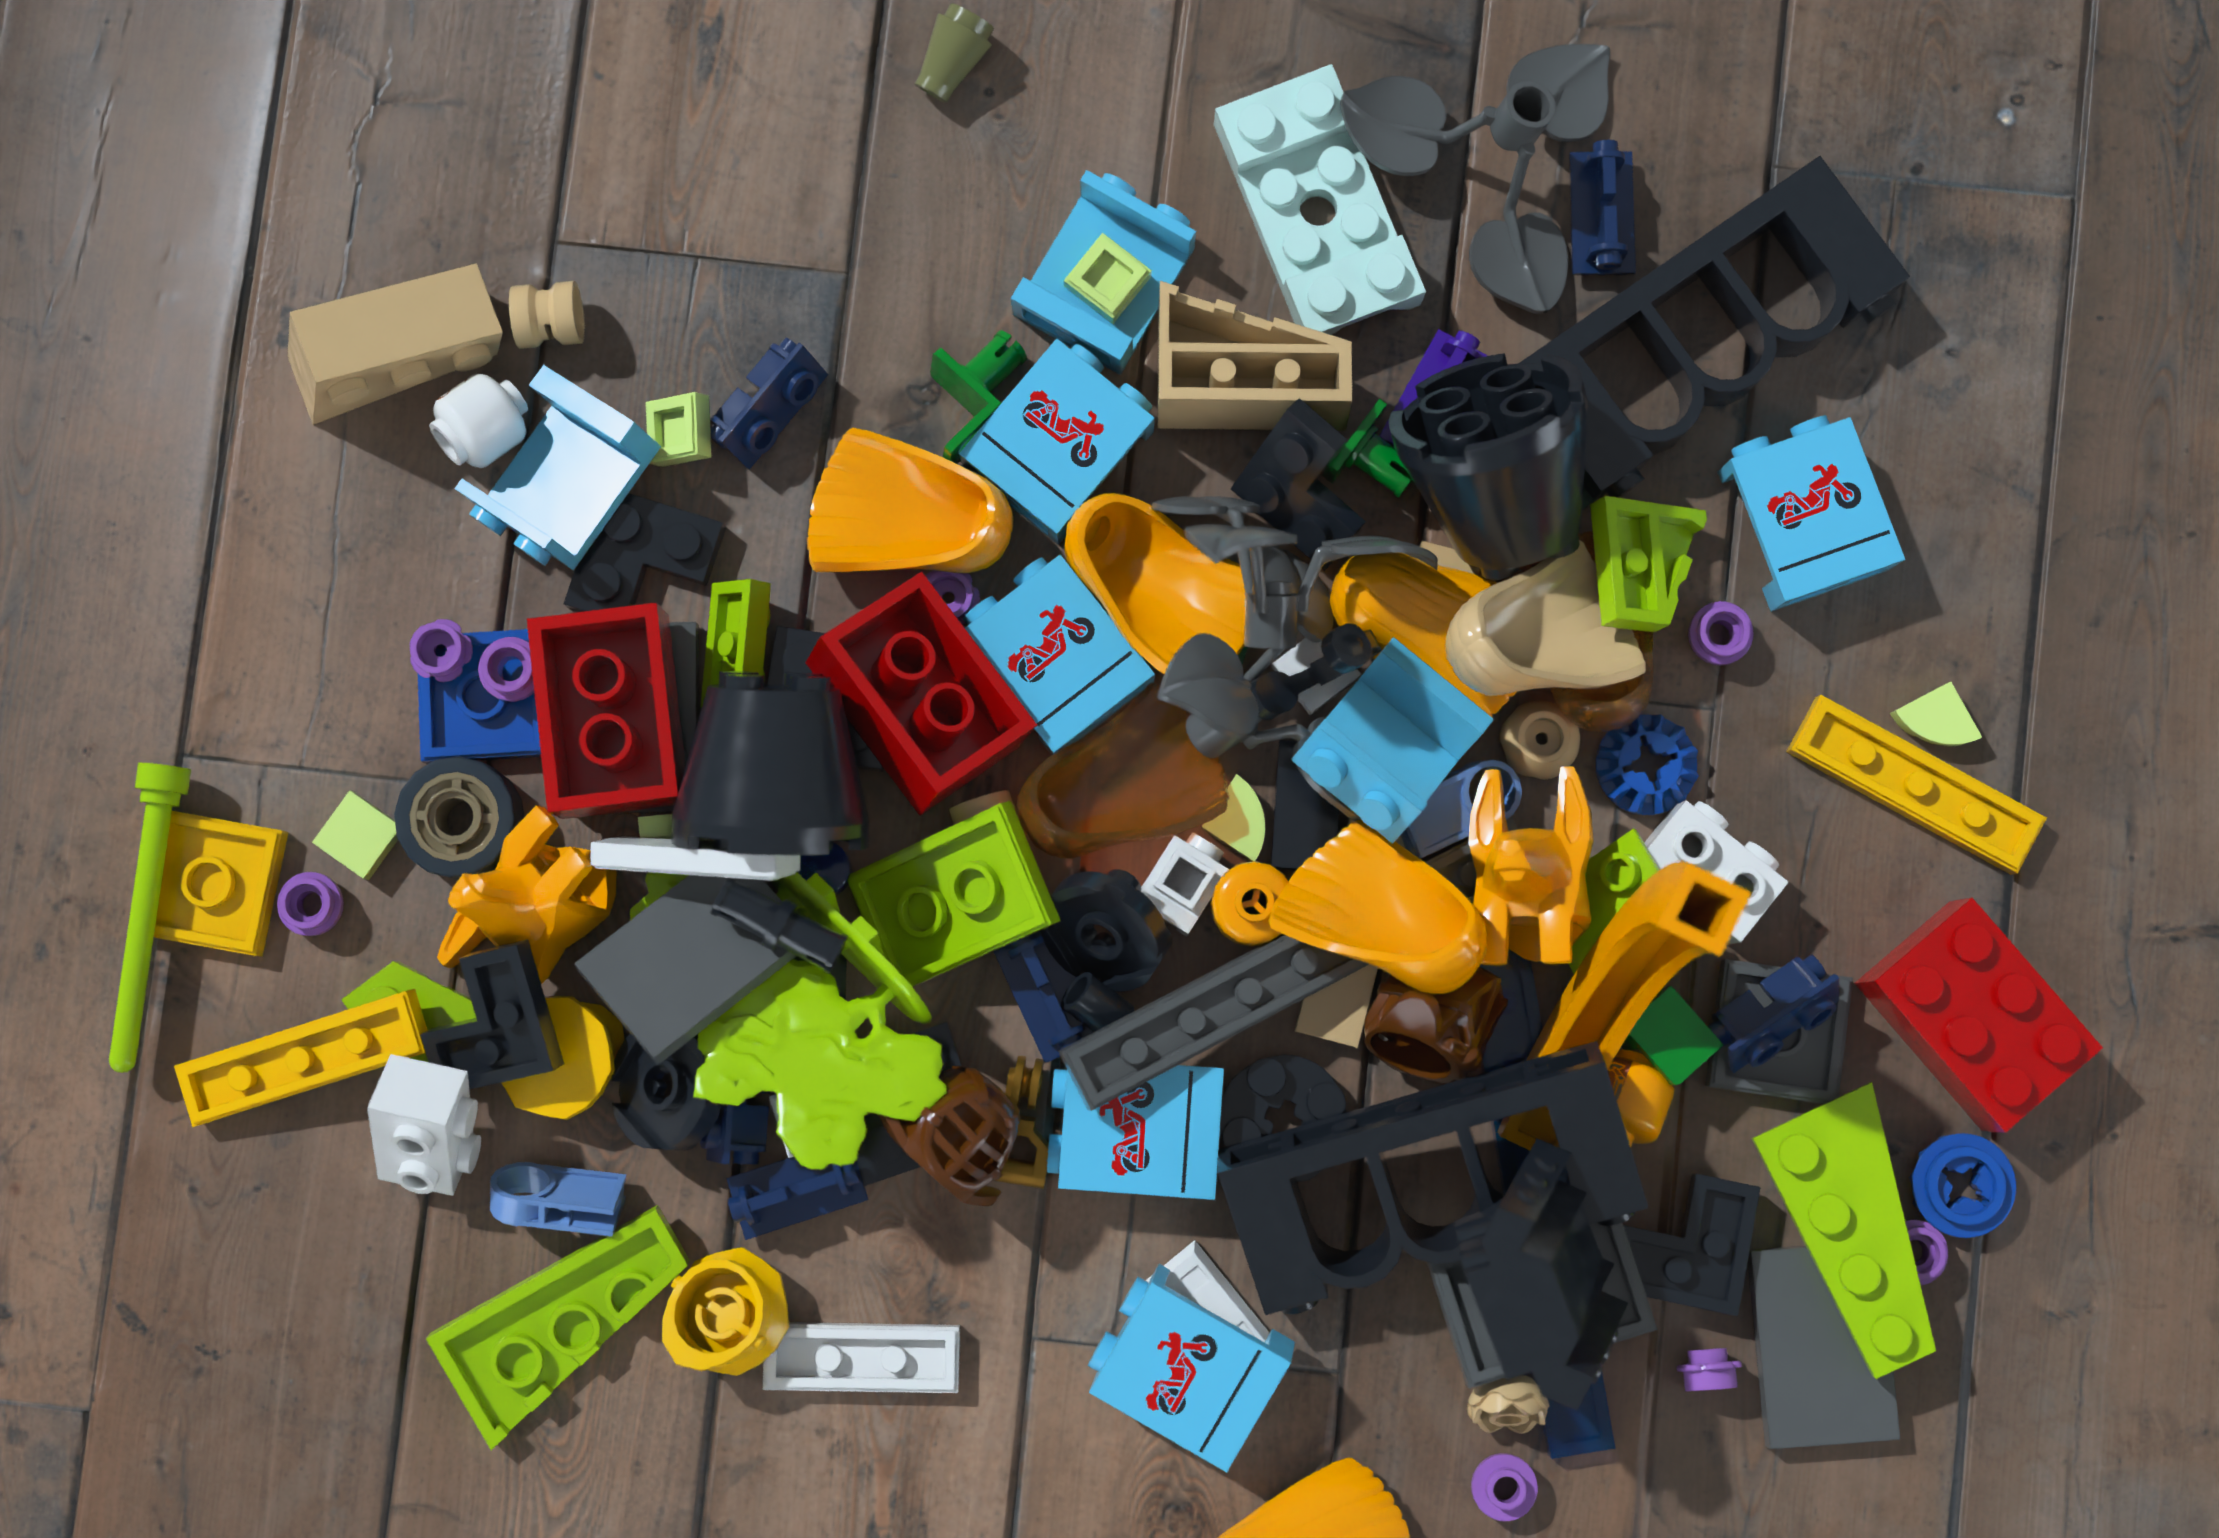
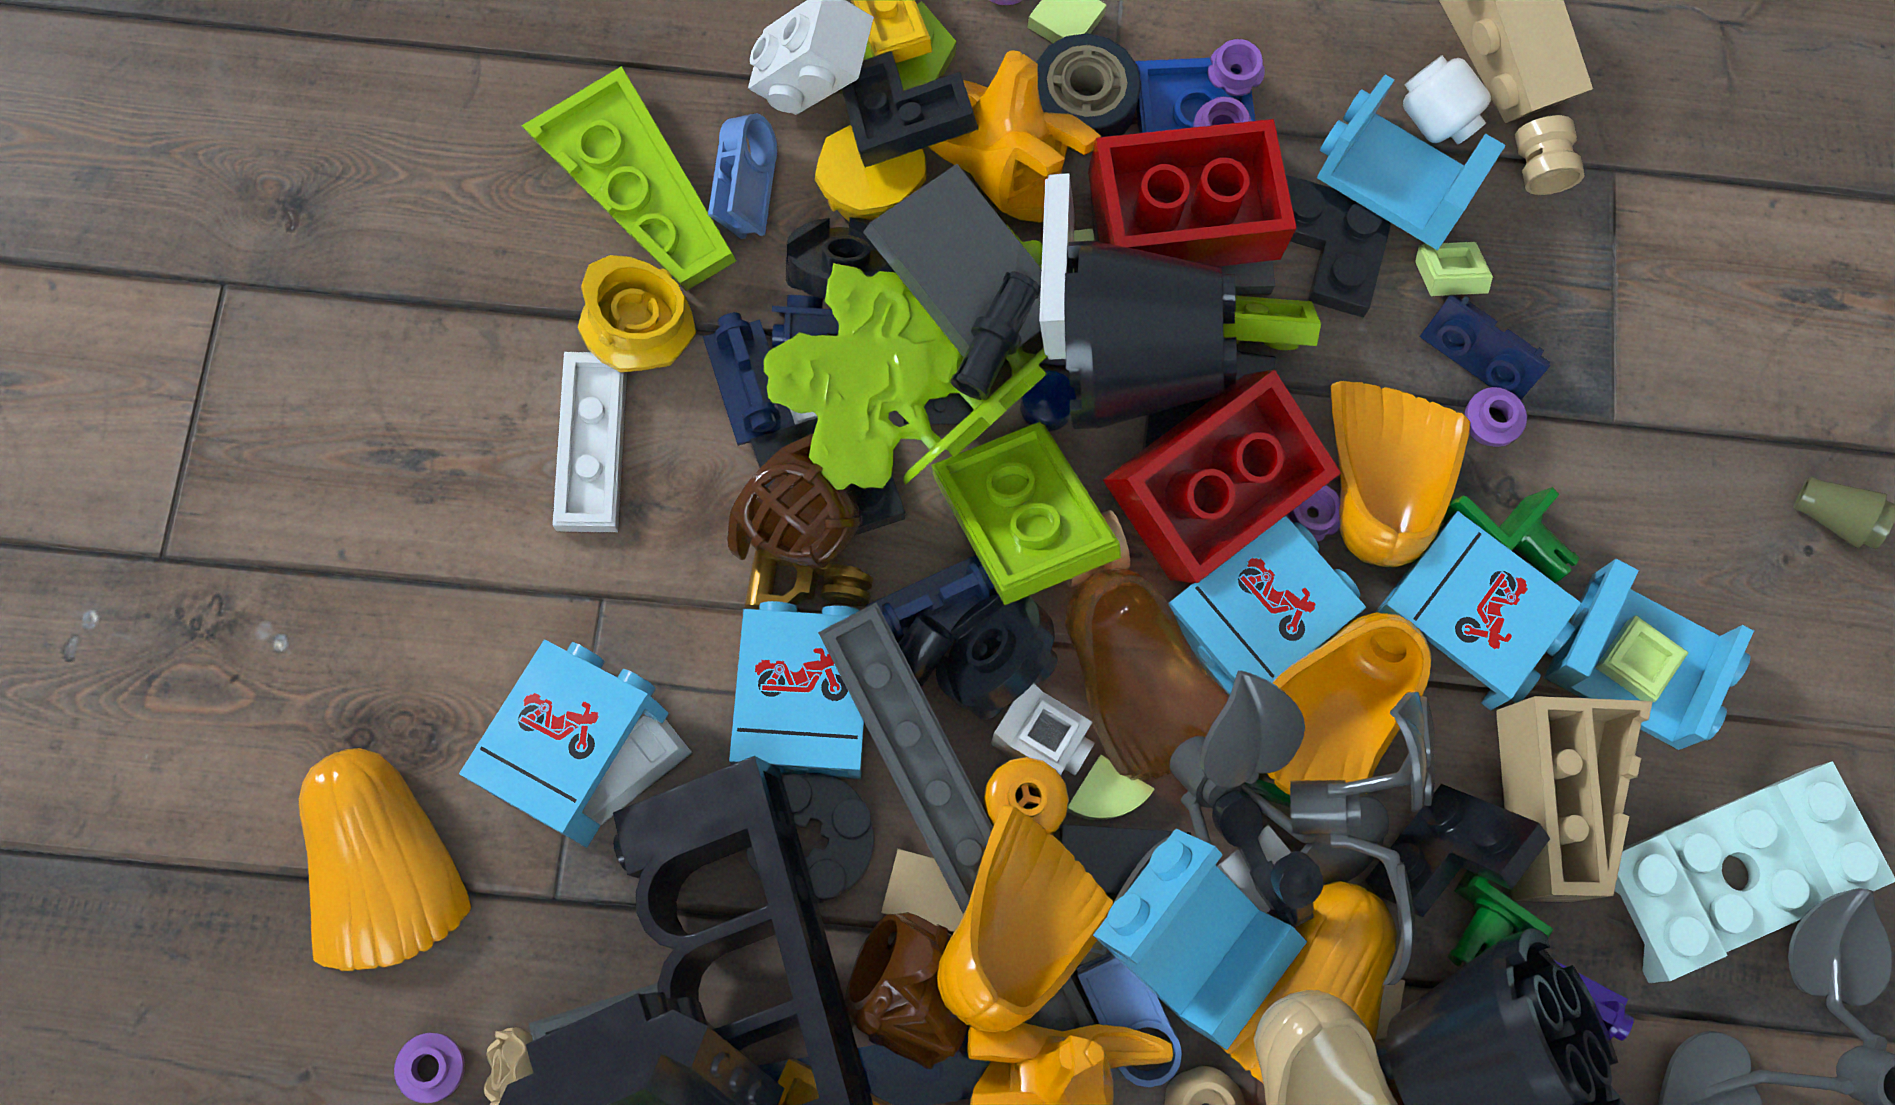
camera: 80 degrees right, 10 degrees down
none -> medium lavender plate [1465,387,1527,447]

